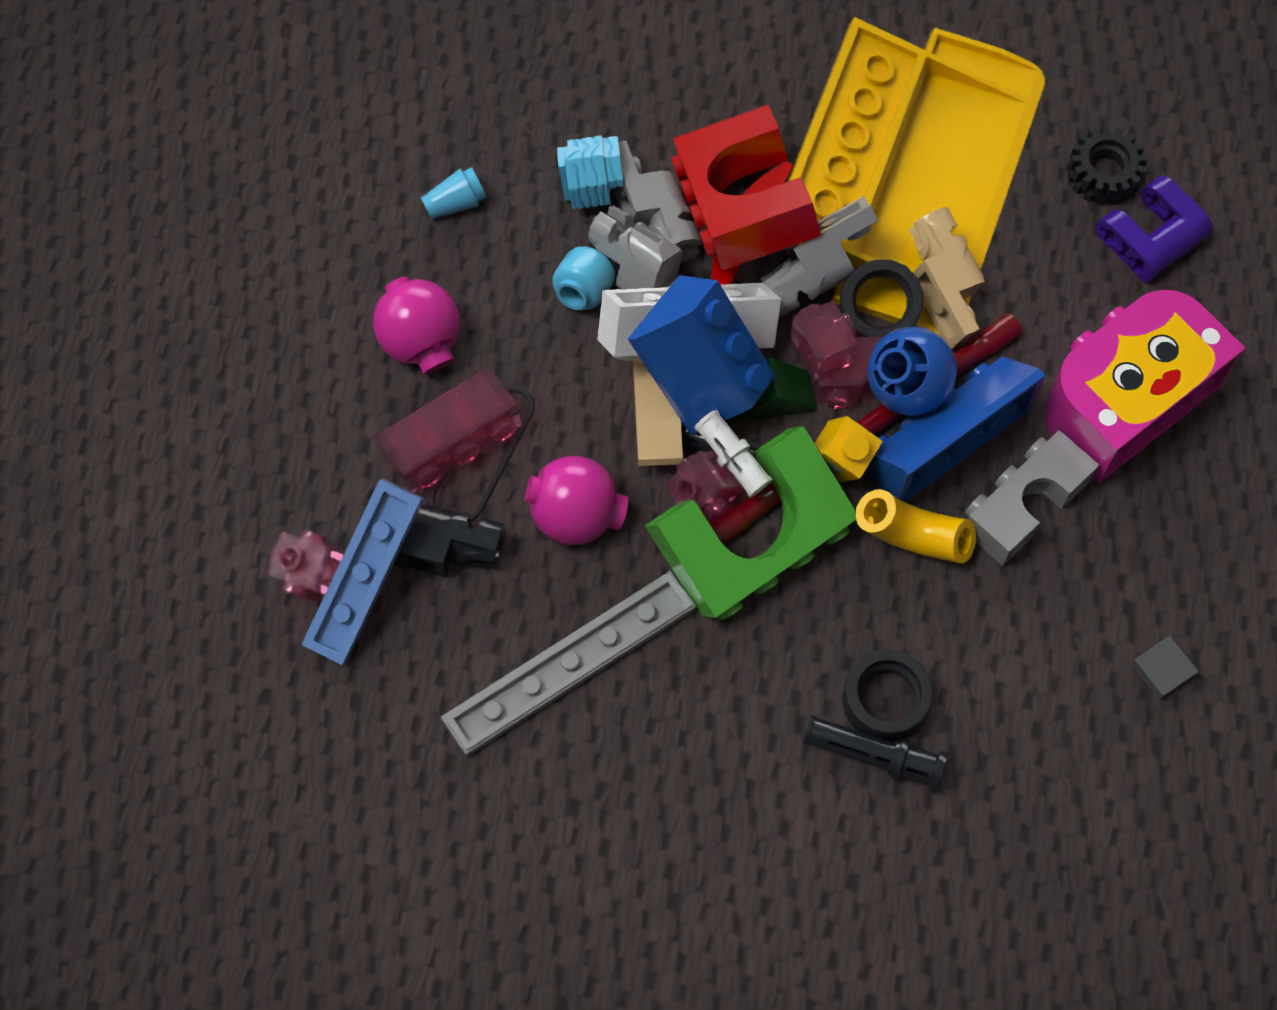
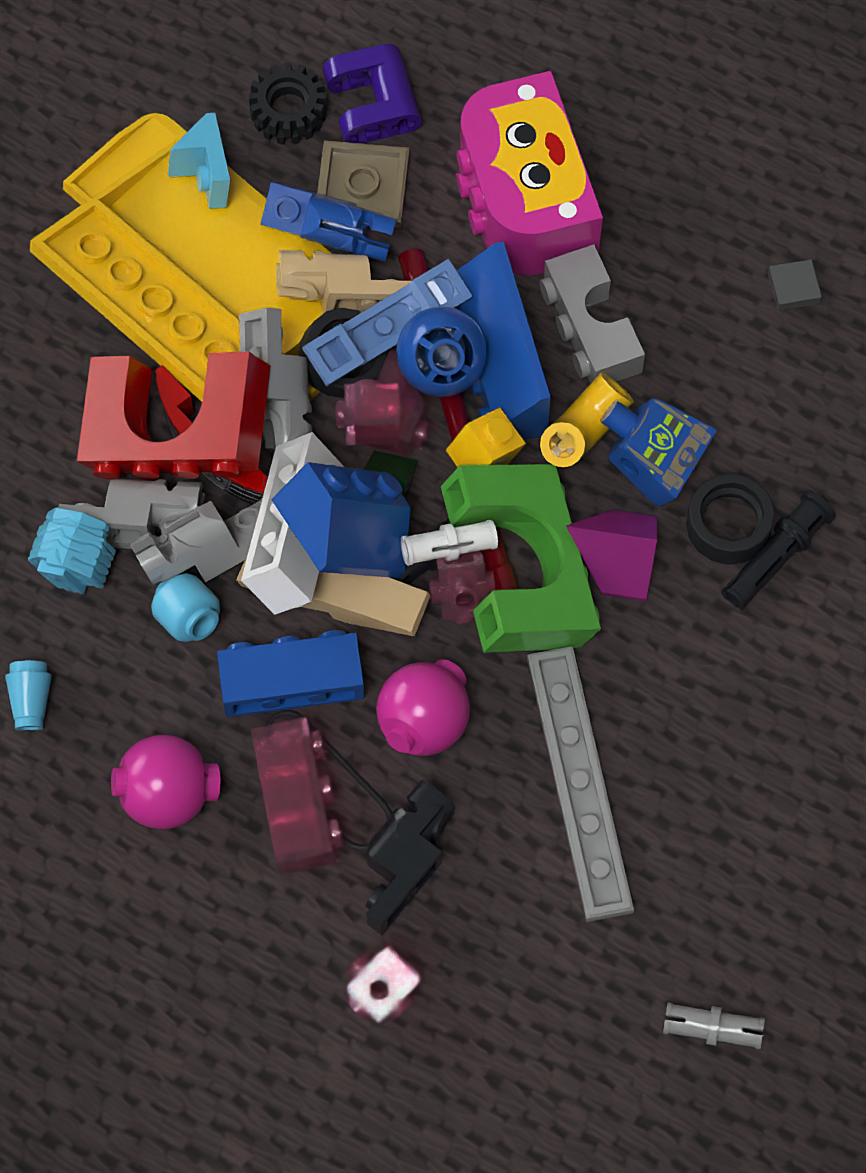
camera: 65 degrees left, 0 degrees up
medium blue plate [302,479,424,665] -> none
none -> medium azure slope [168,113,230,209]
none -> blue brick [217,630,364,717]
none -> blue plate [260,181,397,262]
none -> medium blue slope [302,259,472,386]
none -> dark tan tile [317,140,409,228]
none -> magenta slope [566,510,657,601]
none -> blue torso [600,398,717,507]
none -> light grey pin [663,1002,765,1049]

